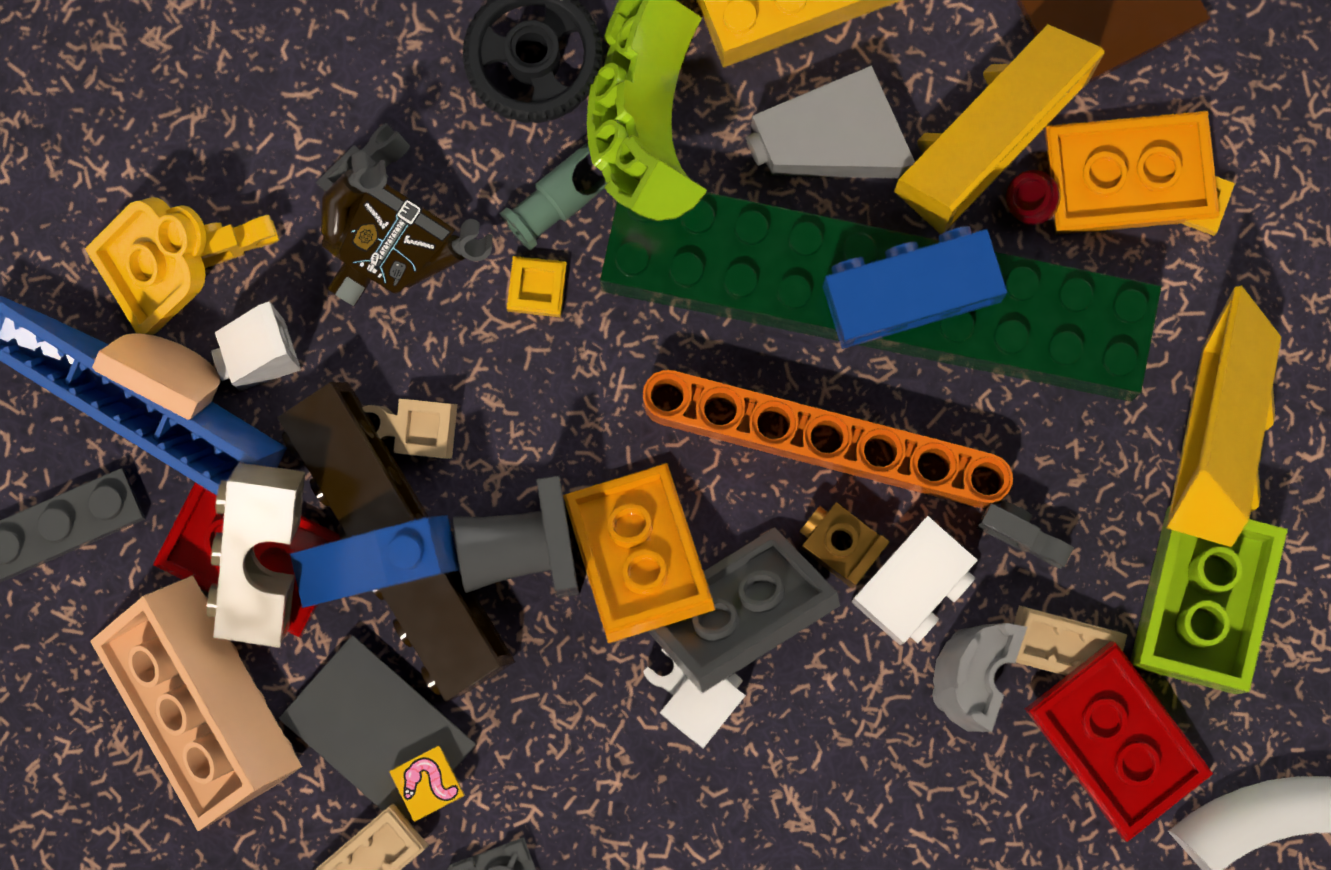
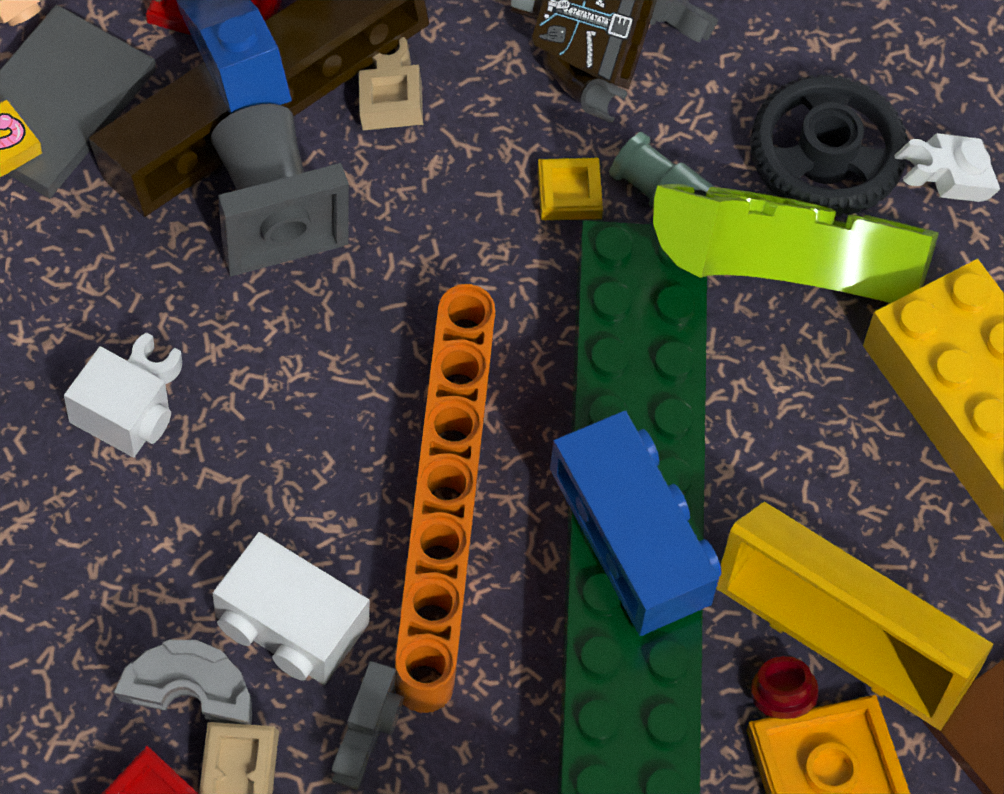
camera: 75 degrees right, 20 degrees down
light orange tile [563,463,715,643] -> none
dark grey plate [648,527,840,693] -> none
light grey slope [746,65,915,178] -> none
pearl gold brick [800,502,890,589] -> none

